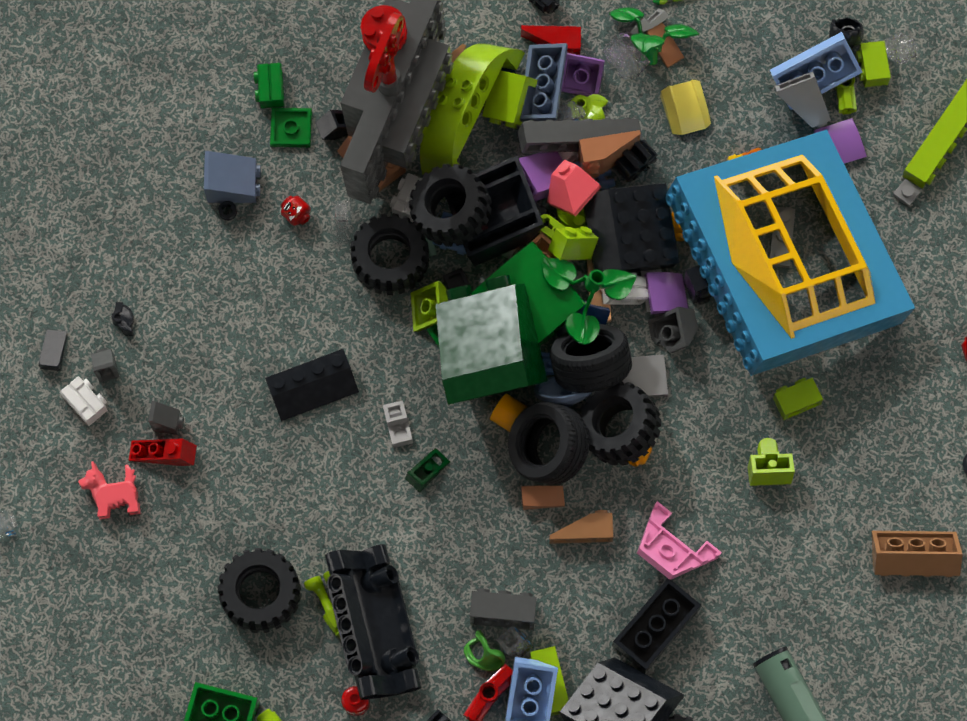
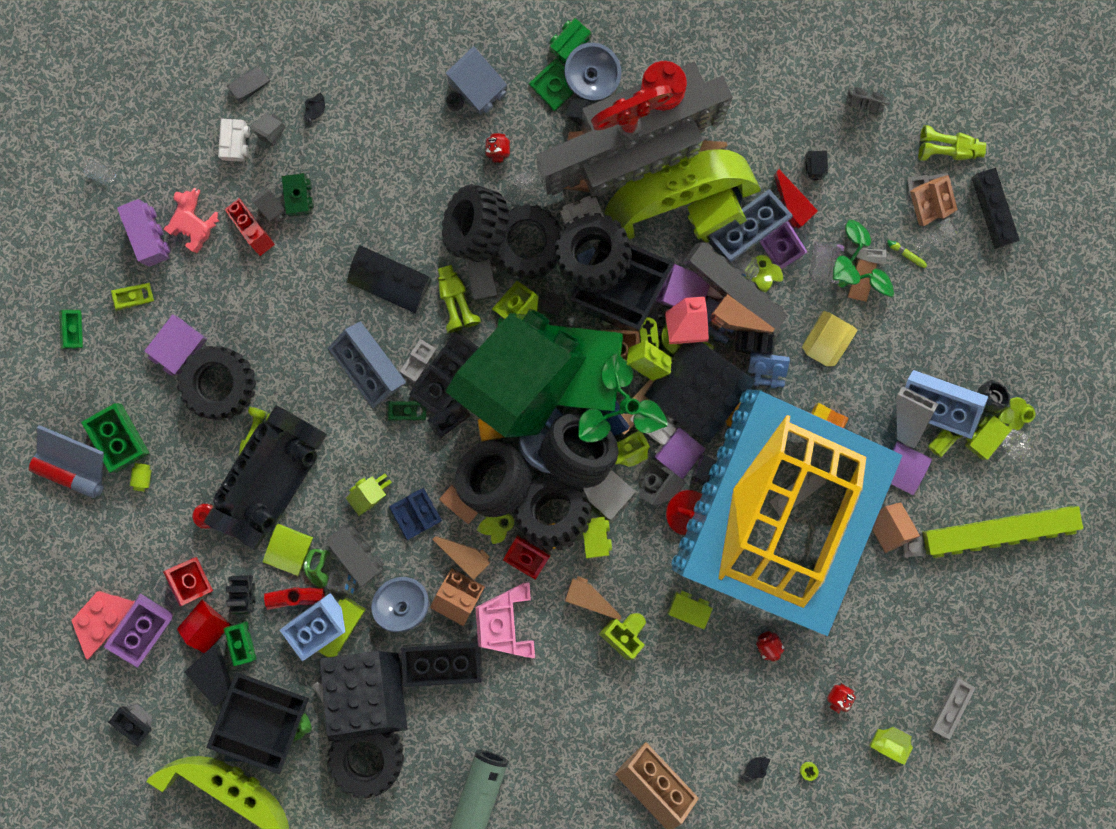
camera: 45 degrees right, 15 degrees up
none -> green slope [59,310,83,349]
none -> lime slope [111,283,154,311]
none -> medium lavender brick [117,199,171,267]
none -> medium lavender brick [145,314,207,376]
none -> lime slope [263,524,313,576]
none -> dark green brick [281,173,314,217]
none -> sand blue slope [328,321,406,409]
none -> lime brick [346,473,392,516]
none -> sand blue dish [371,577,429,633]
none -> dark blue slope [388,487,442,541]
none -> black slope [409,331,479,414]
none -> black slope [427,402,471,438]
none -> nougat slope [430,568,485,626]
none -> lime piece [437,265,481,333]
none -> black tyre [441,184,510,262]
none -> dark grey brick [467,258,500,301]
none -> lime plate [477,513,514,544]
none -> red slope [503,535,551,580]
none -> sand blue dish [564,43,621,101]
none -> medium nougat slope [565,576,621,620]
none -> lime brick [583,516,612,558]
none -> lime slope [615,431,650,467]
none -> red shield [666,490,702,535]
none -> medium blue plate [748,353,790,389]
none -> red head [756,631,784,662]
none -> nougat slope [872,502,920,553]
none -> lime plate [998,397,1036,433]

